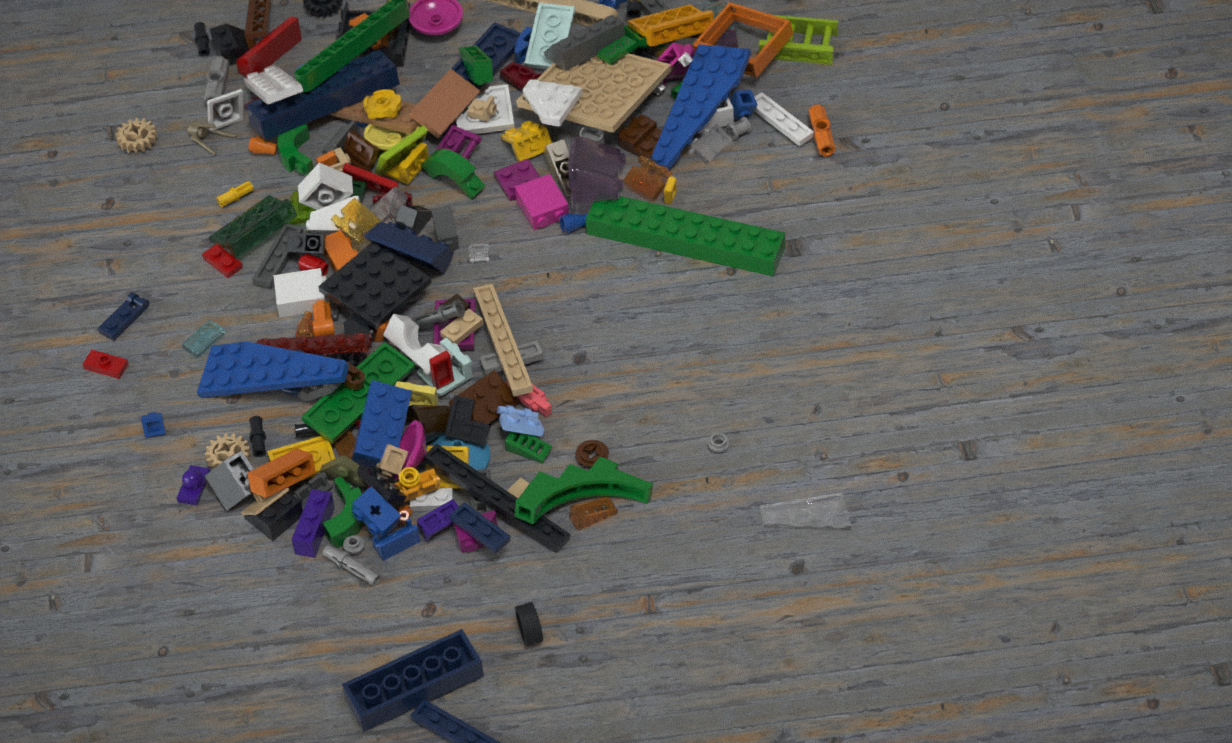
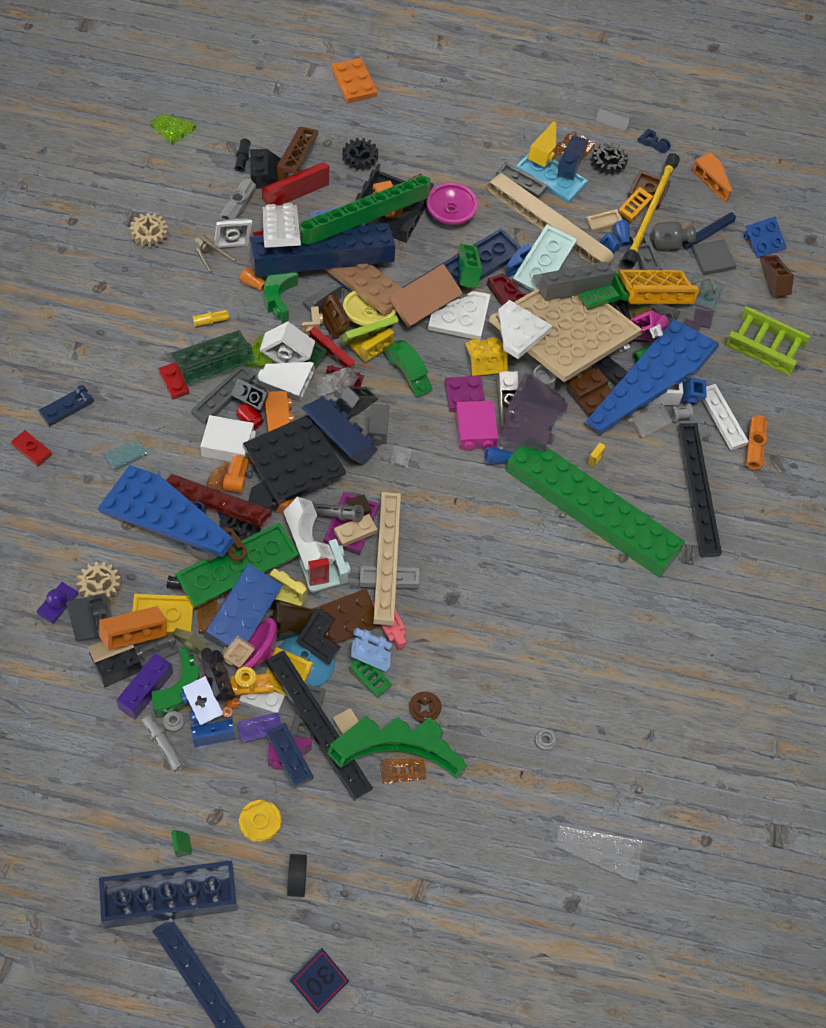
camera: 10 degrees right, 10 degrees up
blue tile [141,412,166,437] -> none
black pin [249,416,266,457] -> none
orange tile [316,150,337,167] -> none
clear yellow plate [331,197,382,244] -> none
yellow plate [363,89,402,119] -> none
magenta plate [436,125,482,160] -> none
tan bracket [467,96,497,122] -> none
clear orange plate [623,156,673,200] -> none
orange window [692,2,793,78] -> none
none -> clear neon green wing [150,114,197,145]
none -> green slope [171,830,192,858]
none -> yellow tile [239,800,281,843]
none -> dark blue piece [289,948,349,1014]
none -> black hinge [591,356,628,386]
none -> black plate [678,423,722,557]

